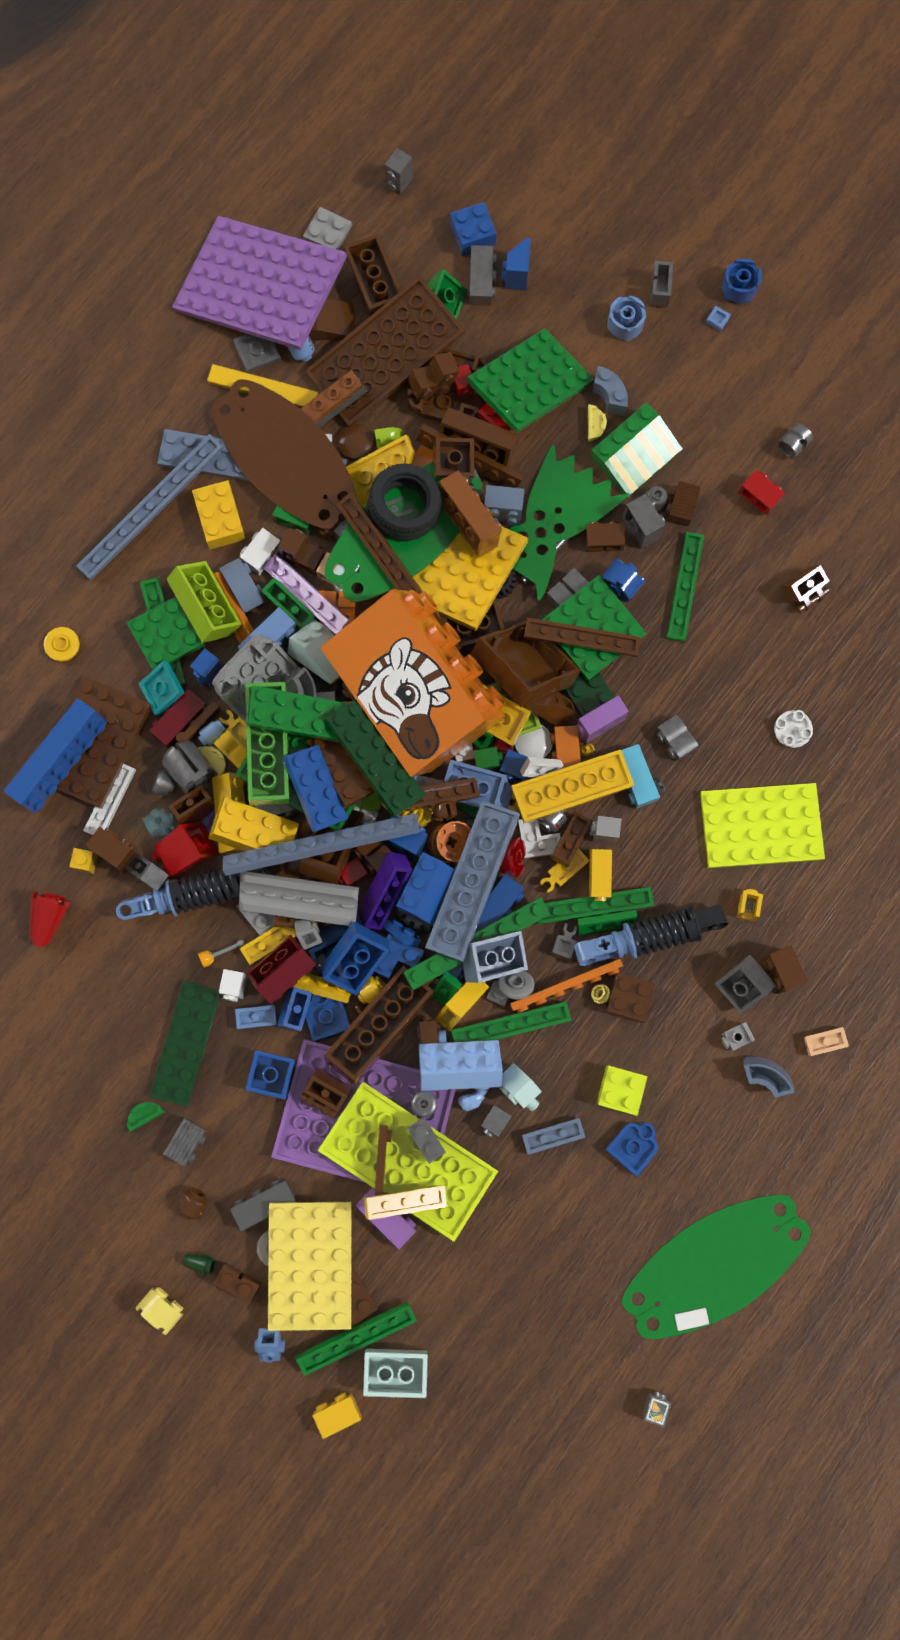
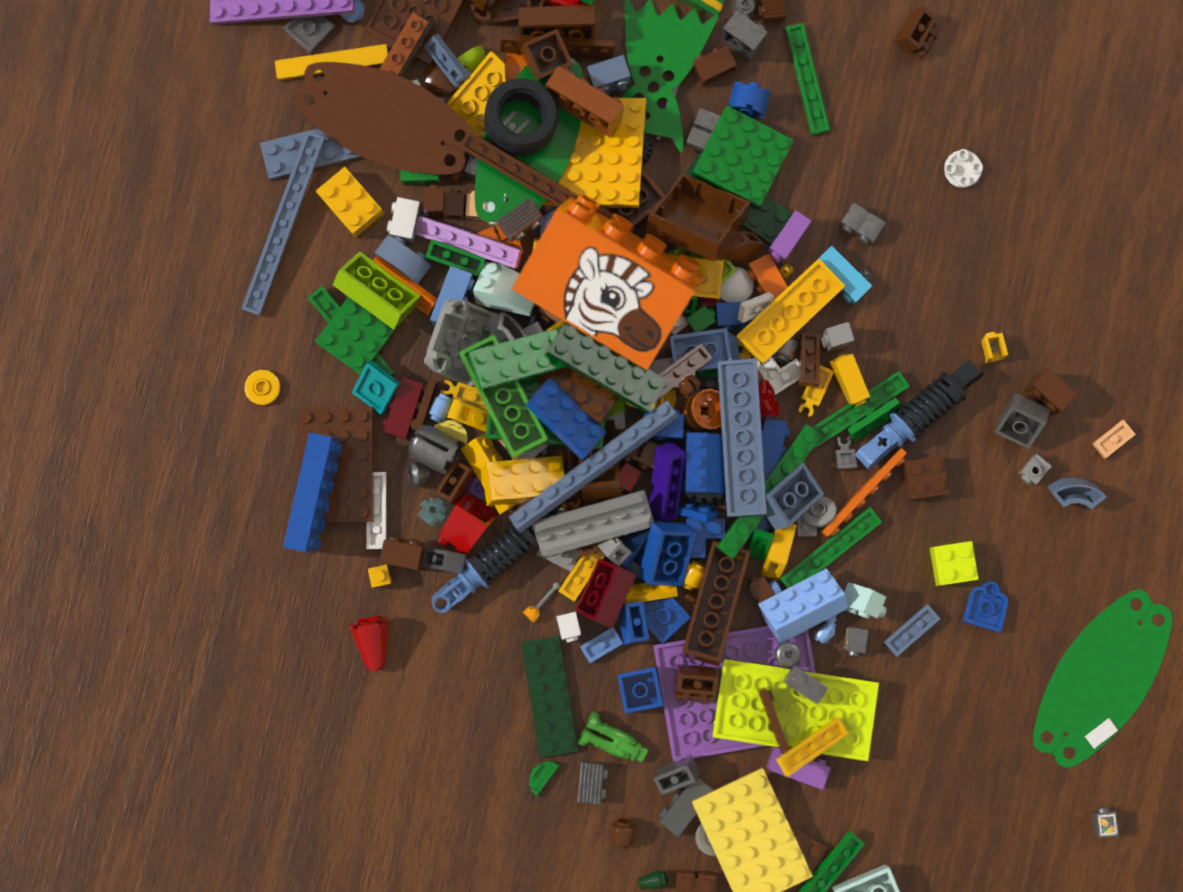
camera: 20 degrees left, 5 degrees up
blue brick [190,649,223,688] -> none
reddish brown plate [523,617,640,657] -> none
light yellow plate [591,984,611,1004] -> none
neon yellow plate [700,783,825,868] -> none
none -> sand blue plate [424,34,471,88]
none -> flat silver brick [497,198,543,242]
none -> bright green piece [578,711,648,763]
none -> flat silver brick [653,755,701,795]

